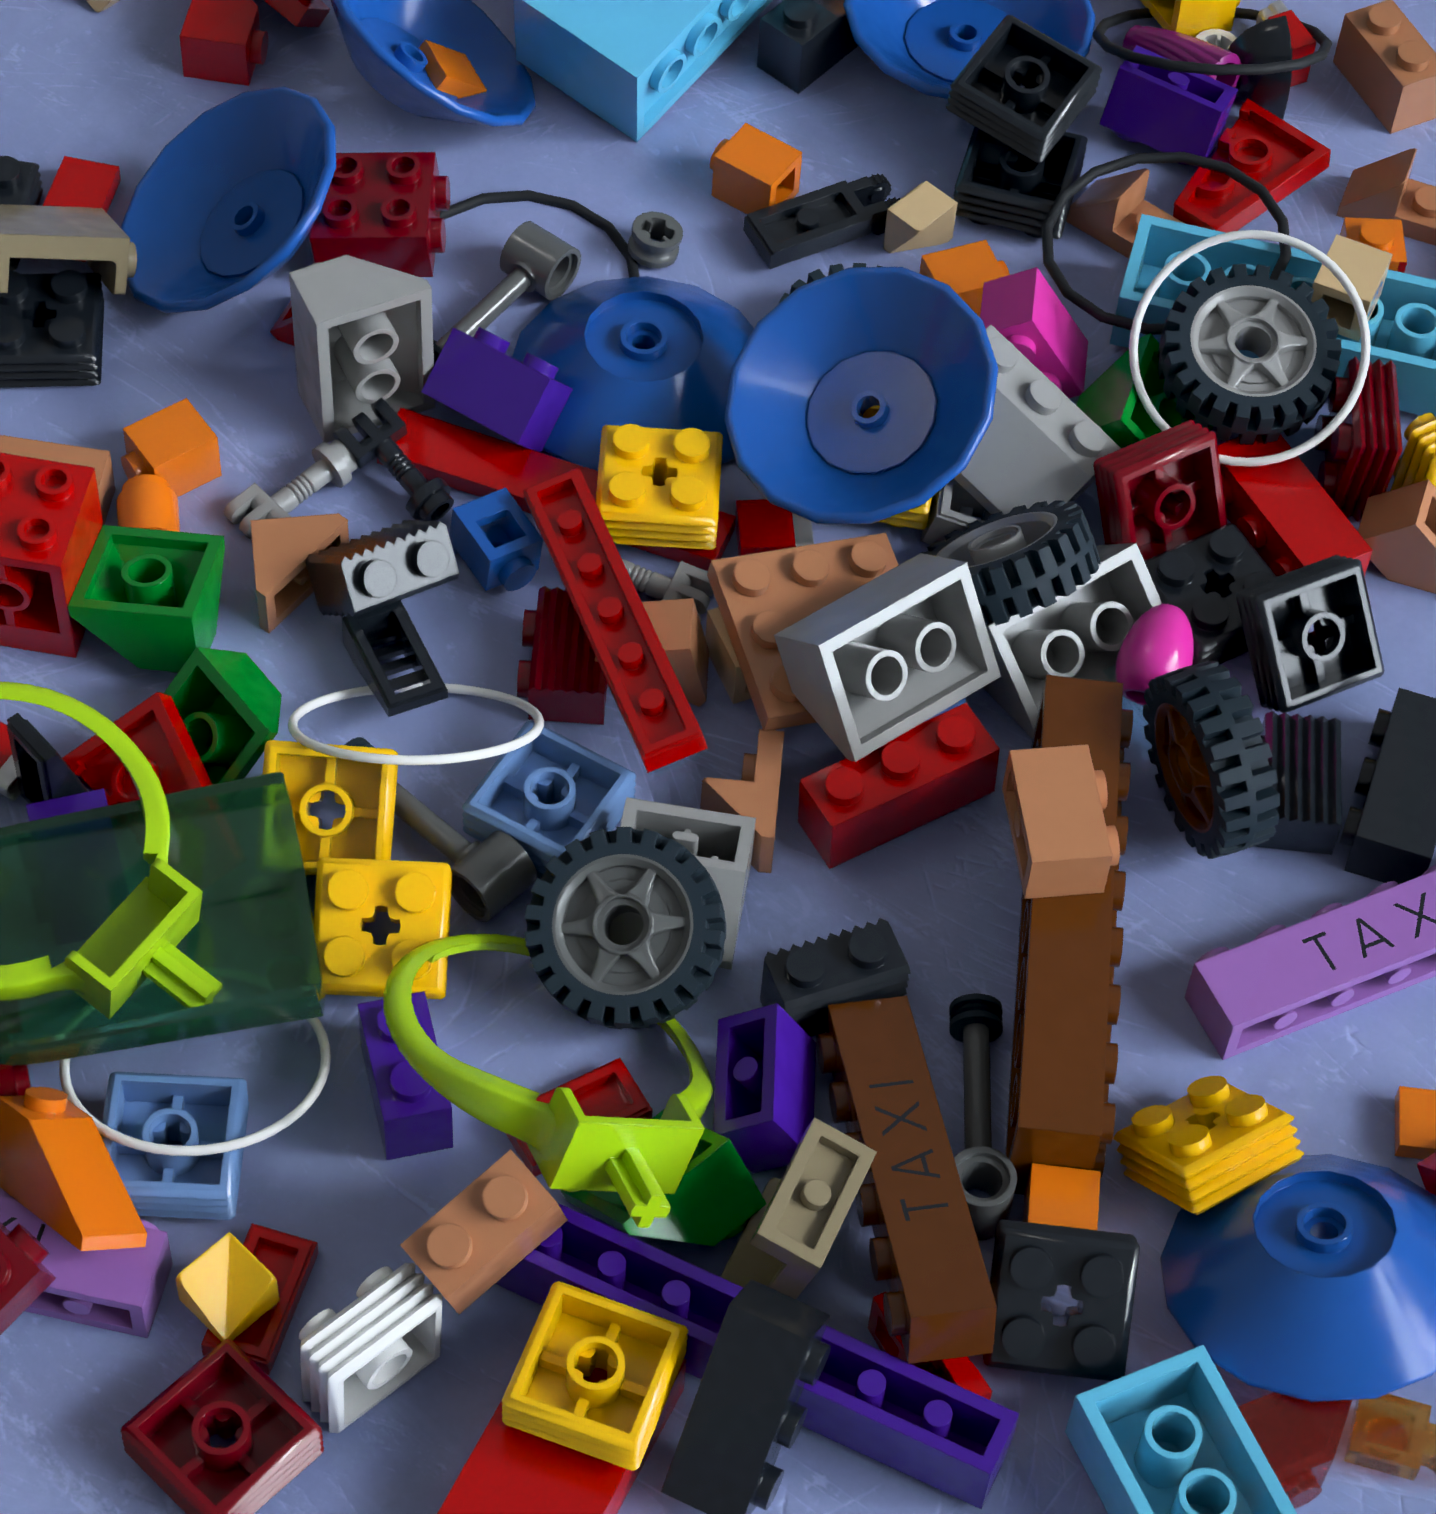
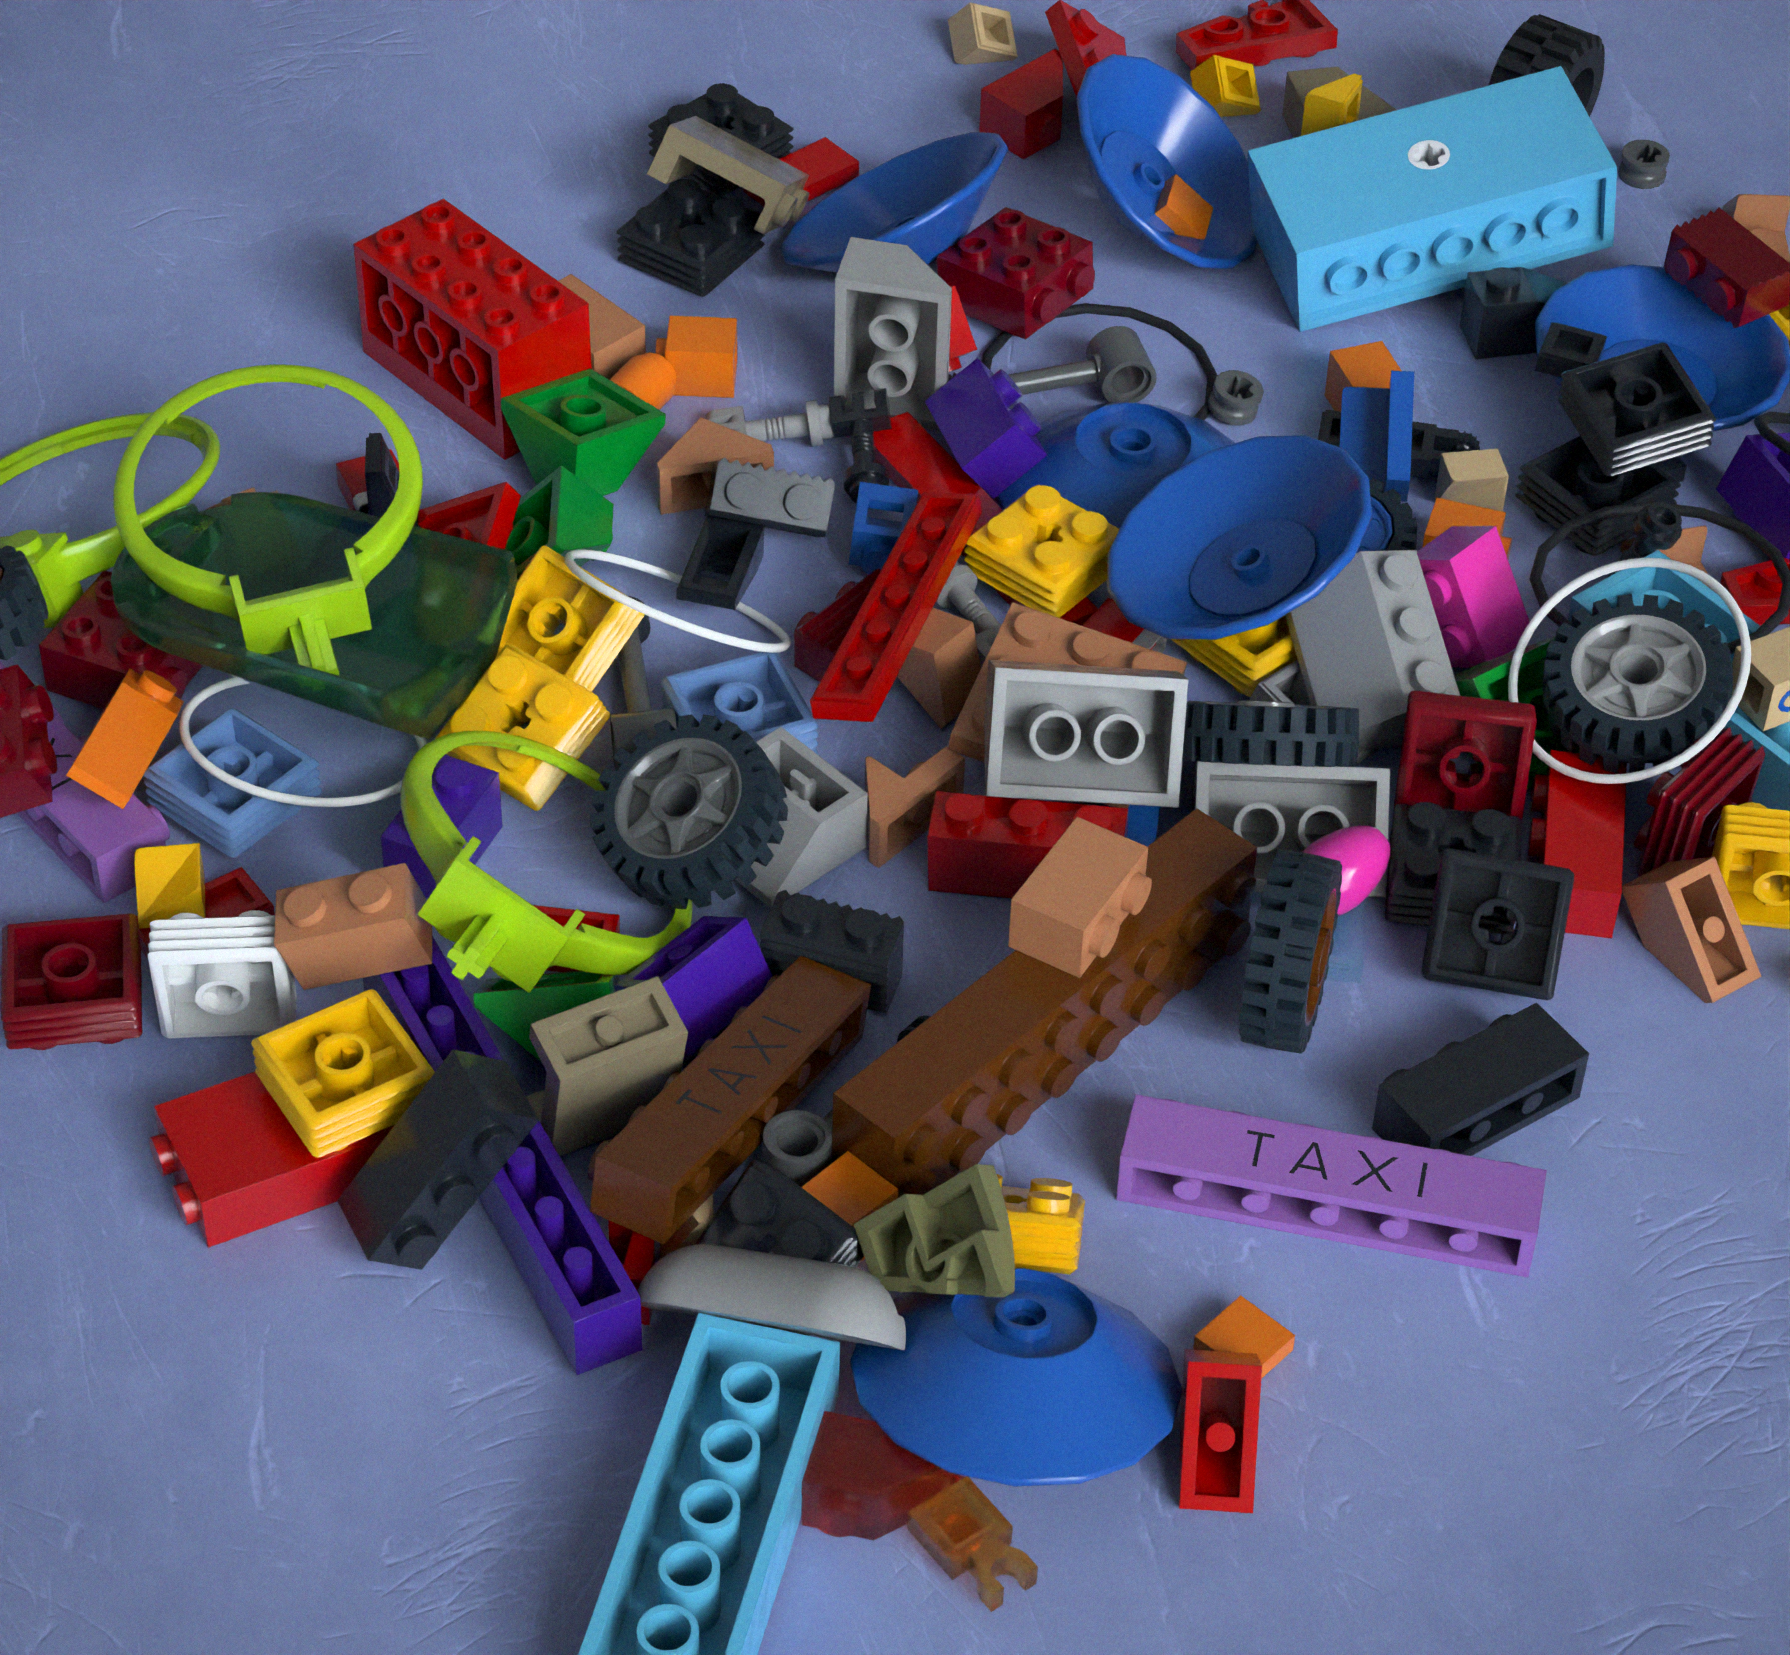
camera: 40 degrees right, 10 degrees down
black brick [1255,711,1342,855] -> none
none -> light grey brick [637,1244,906,1351]
none -> olive slope [854,1164,1015,1297]
none -> blue panel [1339,371,1415,502]
none -> black tile [1535,322,1607,378]
none -> black hinge [1608,502,1682,577]

